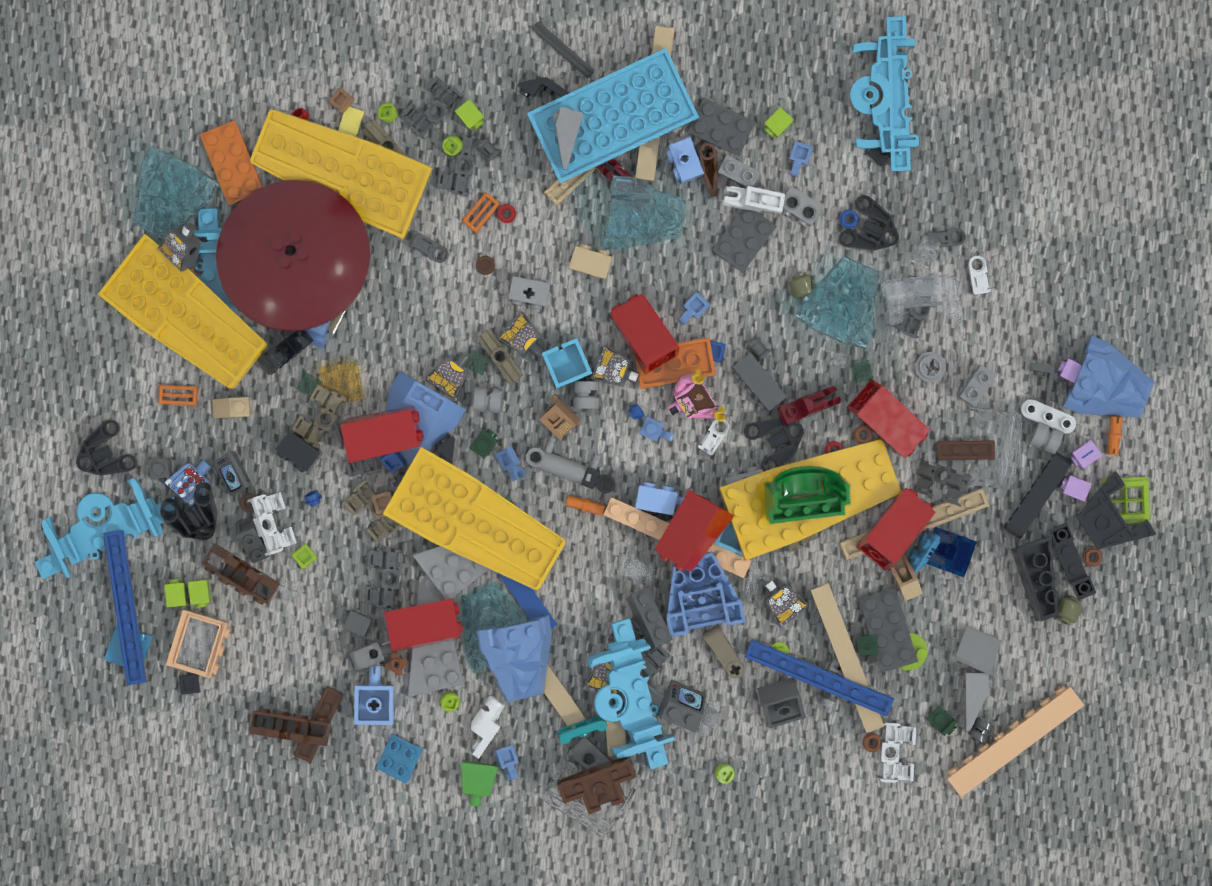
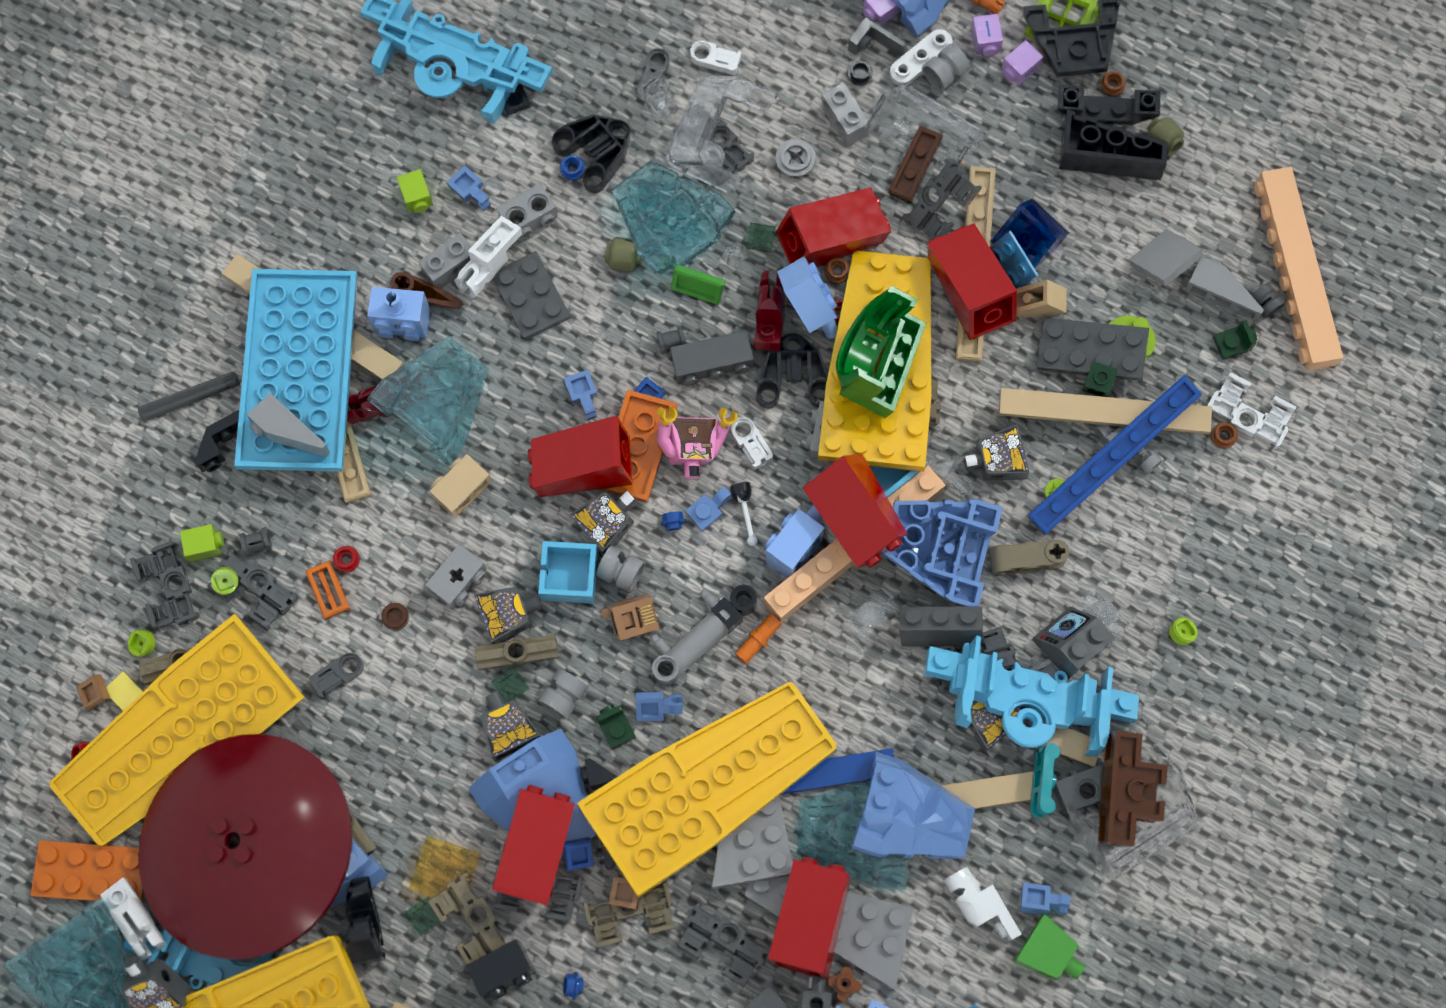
camera: 65 degrees left, 15 degrees down
lime tile [440,691,460,712] -> none
dark grey plate [687,98,756,157] -> none
dark grey slope [757,678,806,729] -> none
black beam [1004,451,1072,539] -> none
none -> white plate [100,878,165,960]
none -> bright green tile [670,264,726,305]
none -> hinge [730,482,758,546]
none -> light blue brick [777,256,838,339]
none -> black plate [848,61,873,86]

